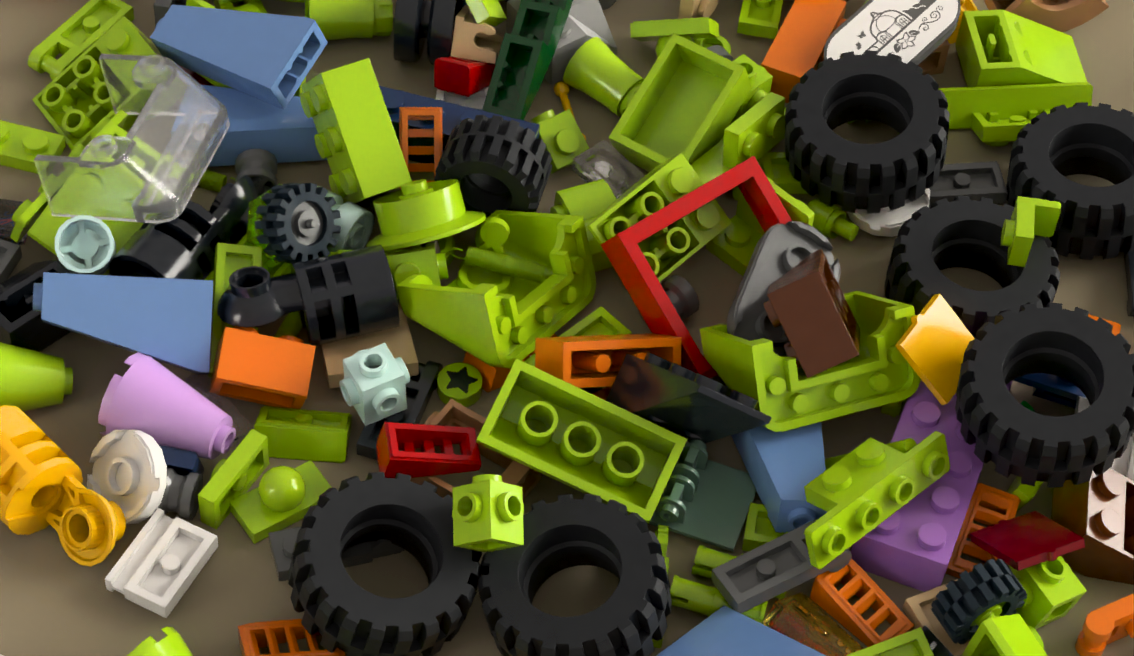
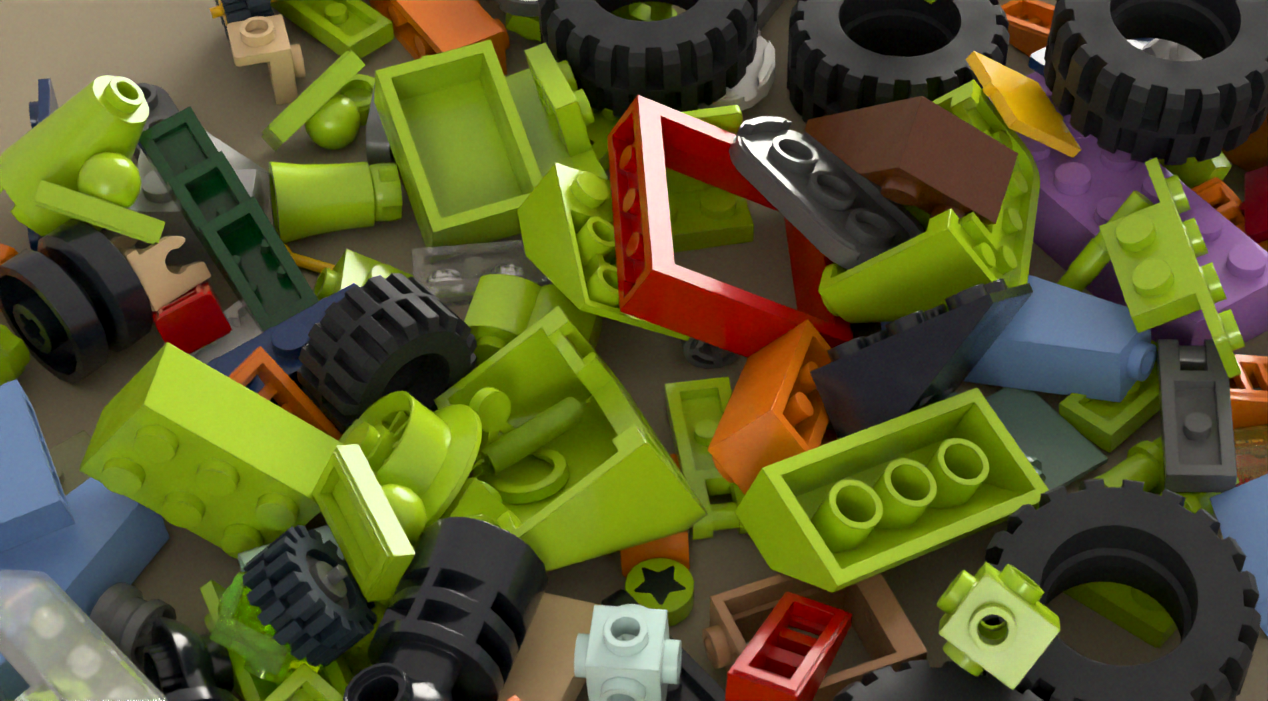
camera: 50 degrees left, 5 degrees down
none -> lime tile [312,444,427,602]

